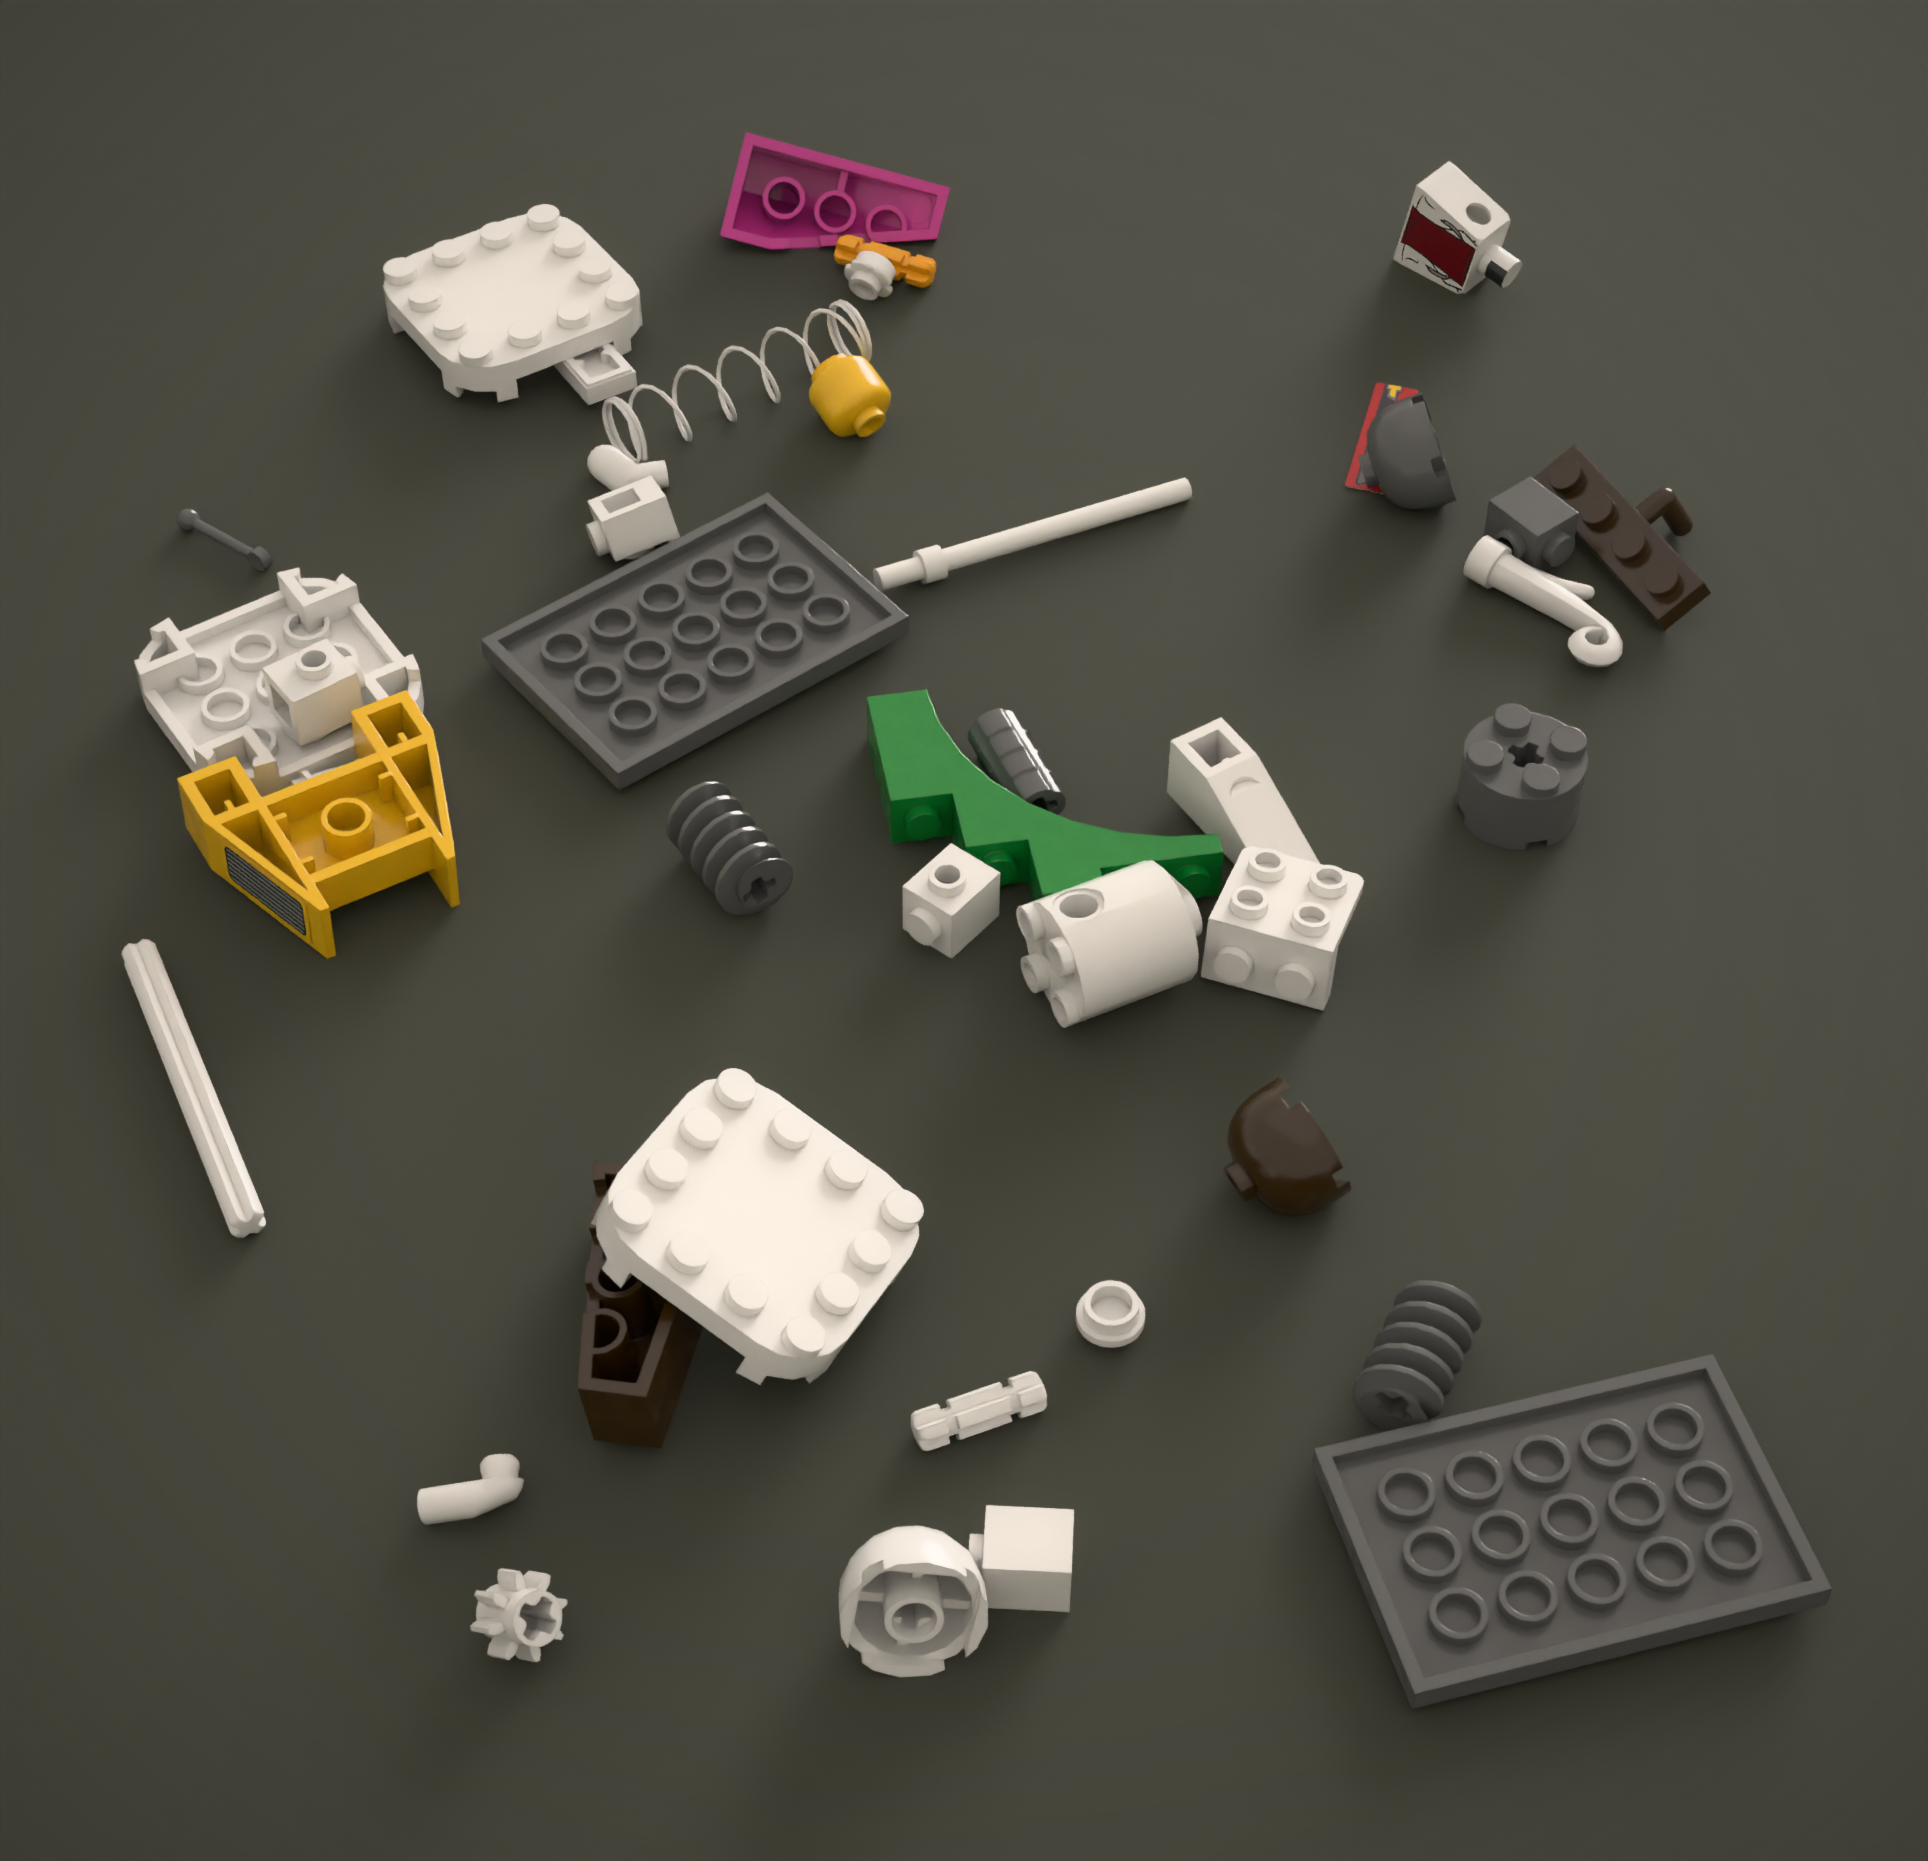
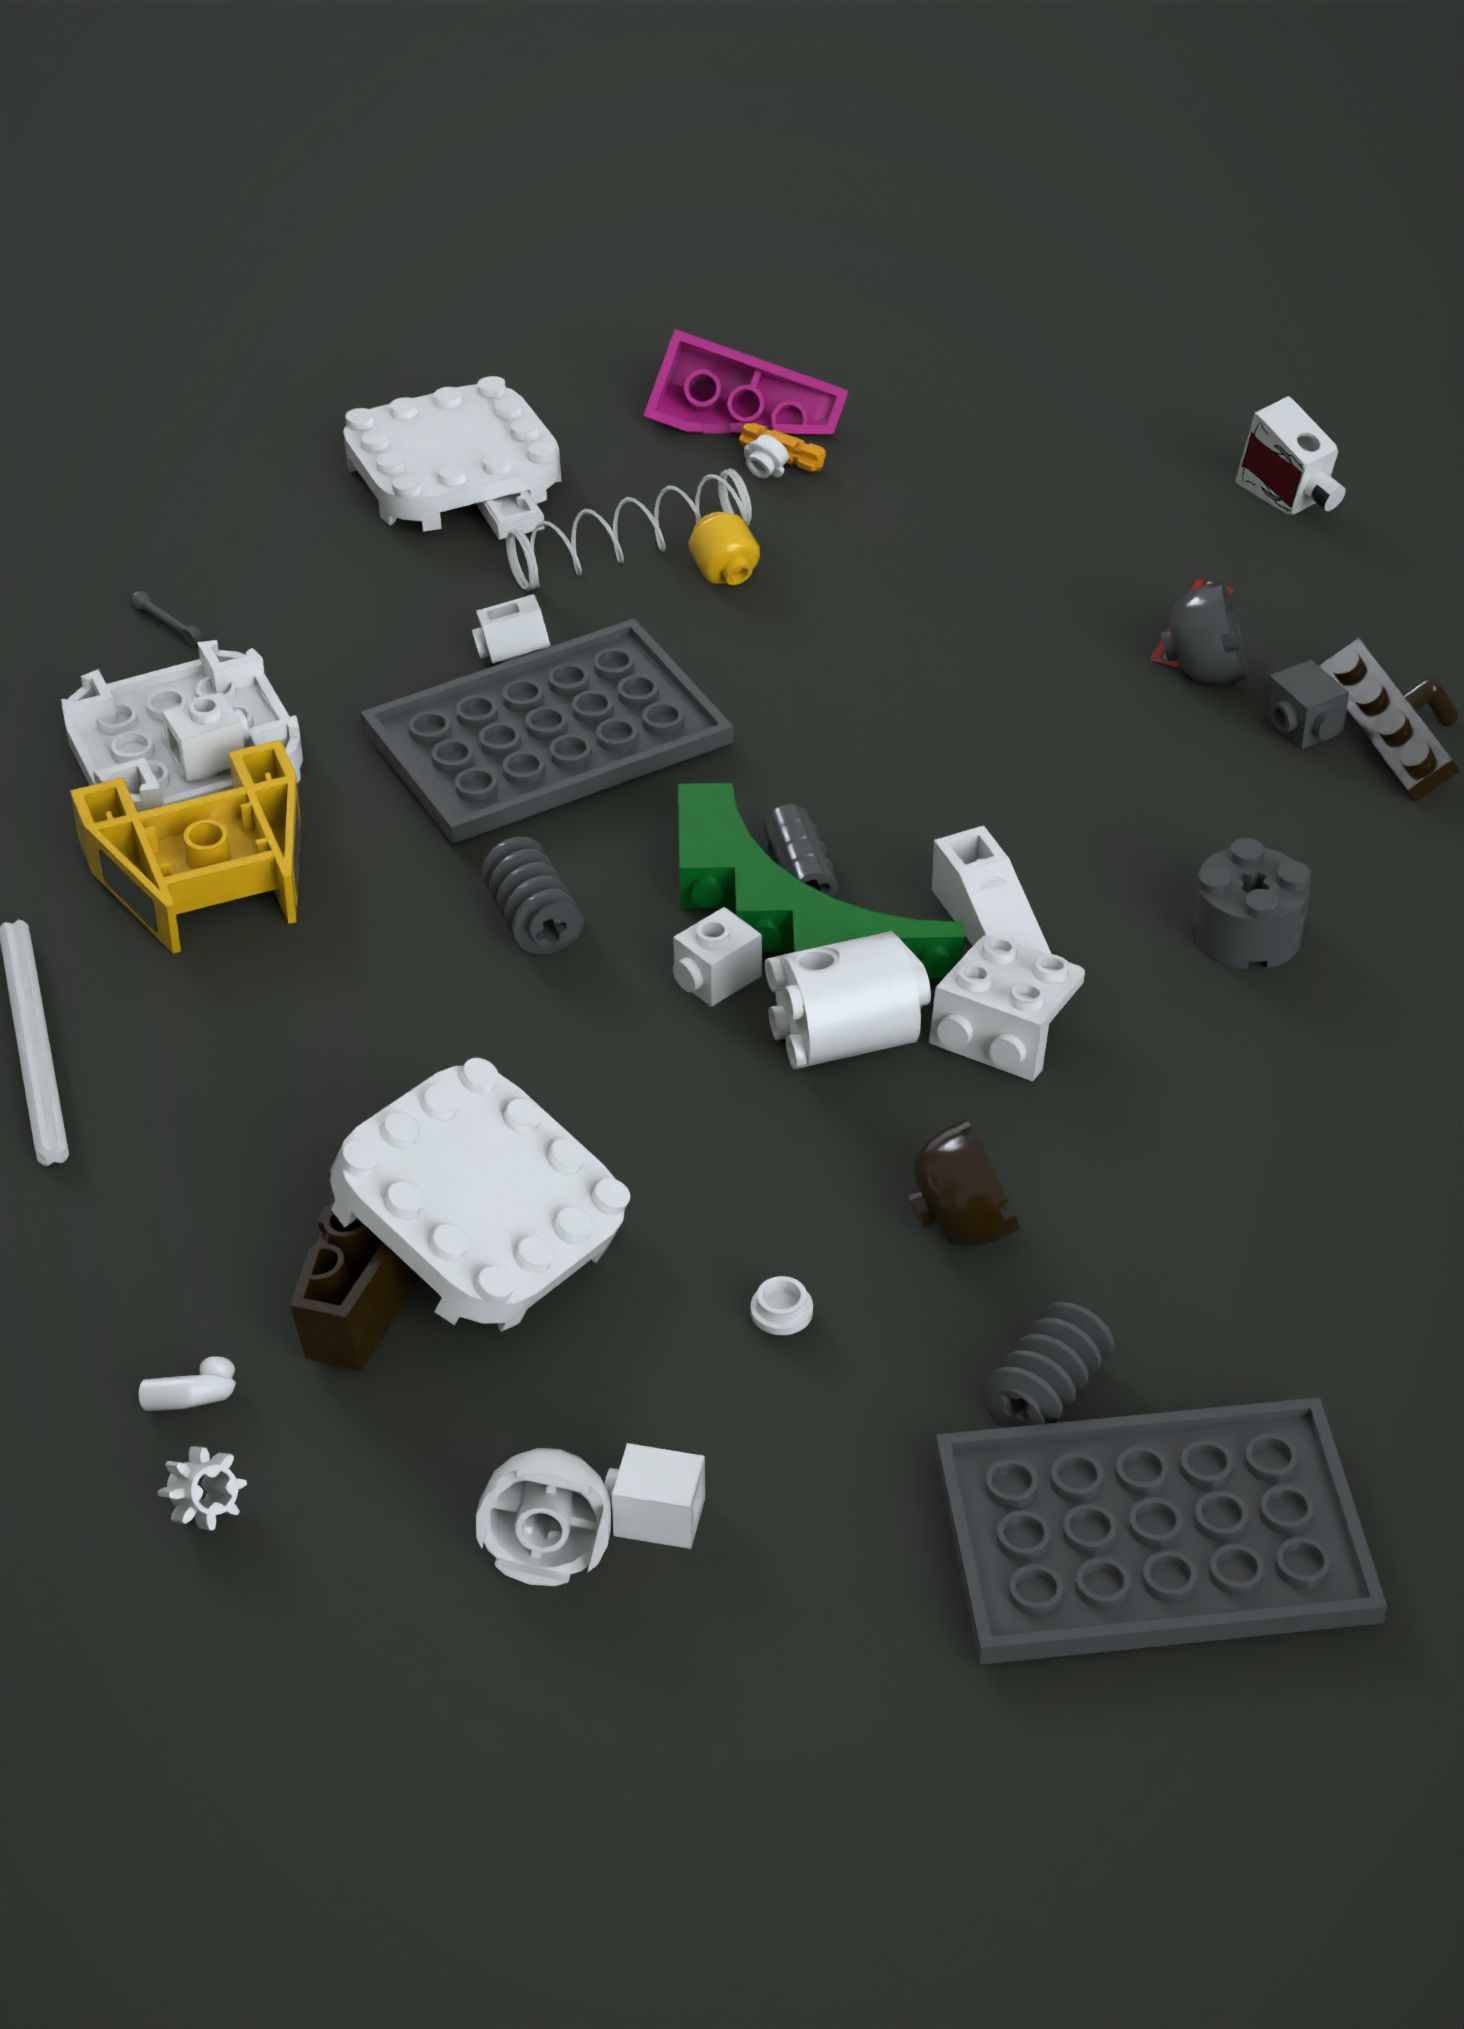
camera: 10 degrees right, 5 degrees down
white arm [587,445,669,491] -> none
white bar [873,478,1192,591] -> none
white axle [911,1371,1047,1451] -> none
white plant [1463,535,1623,667] -> none

